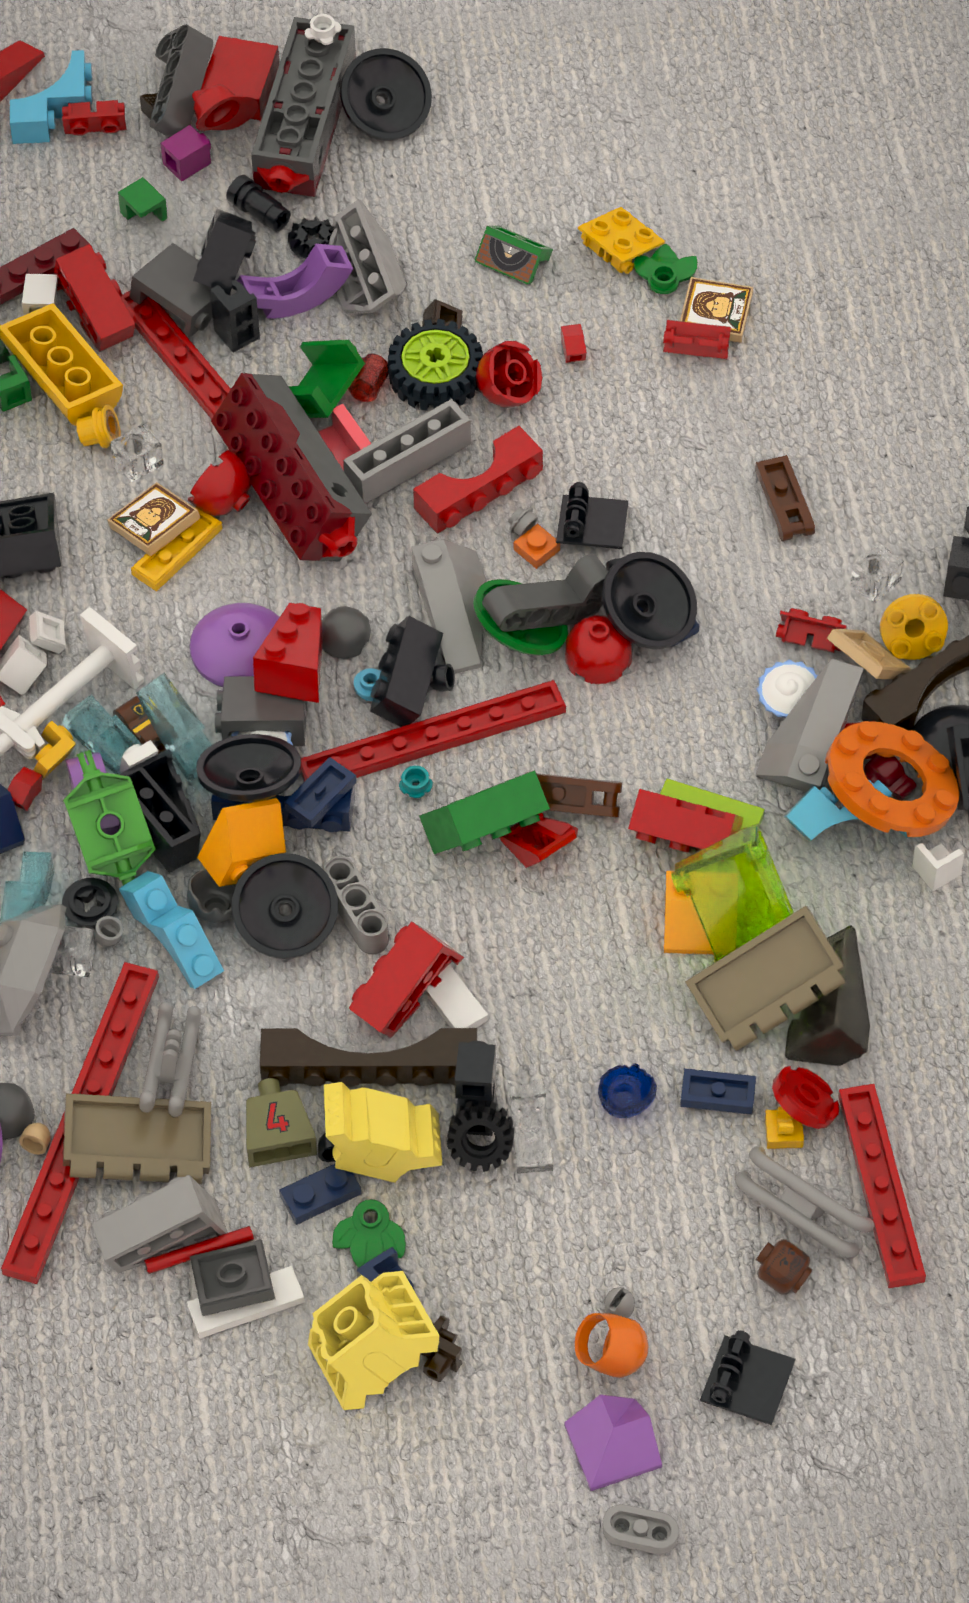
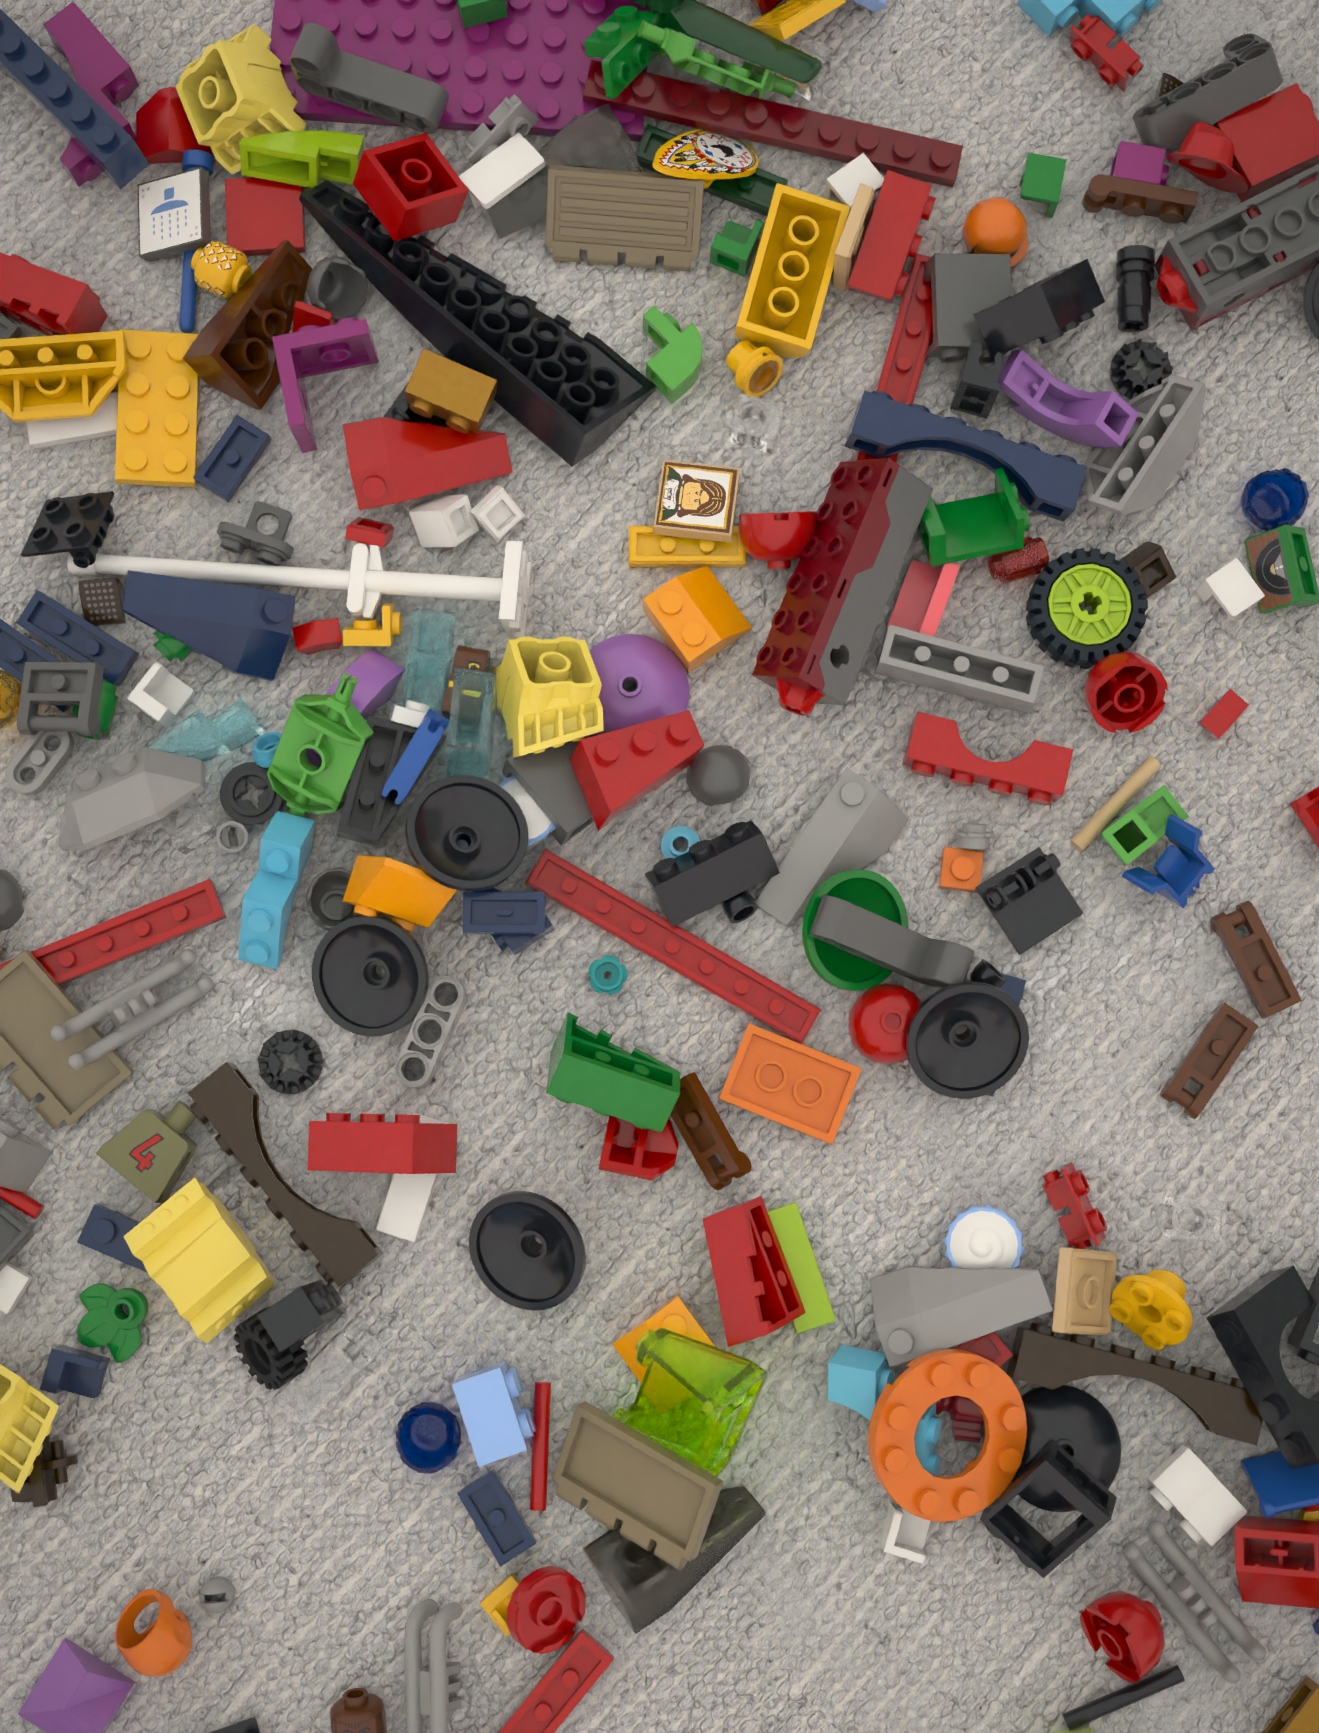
camera: 50 degrees right, 25 degrees up
none -> medium azure plate [253,732,282,768]
none -> black gear [257,1029,323,1094]
none -> blue piece [381,708,450,804]
none -> light blue brick [452,1360,536,1467]
none -> black dish [469,1191,586,1310]
none -> light yellow slope [491,636,604,758]
none -> red bar [530,1381,551,1511]
none -> bright green brick [643,305,702,404]
none -> light orange slope [643,565,752,673]
none -> orange plate [719,1023,862,1145]
none -> tan tile [833,183,875,291]
none -> dark blue arch [844,391,1087,522]
none -> orange helmet [963,197,1028,268]
none -> tan bar [1070,756,1161,852]
none -> reddish brown plate [1082,174,1198,224]
none -> bright green brick [1100,785,1189,865]
none -> blue piece [1122,814,1215,908]
none -> white panel [1196,558,1265,618]
none -> reddish brown plate [1211,901,1302,1019]
none -> clear blue hair [1241,468,1309,531]

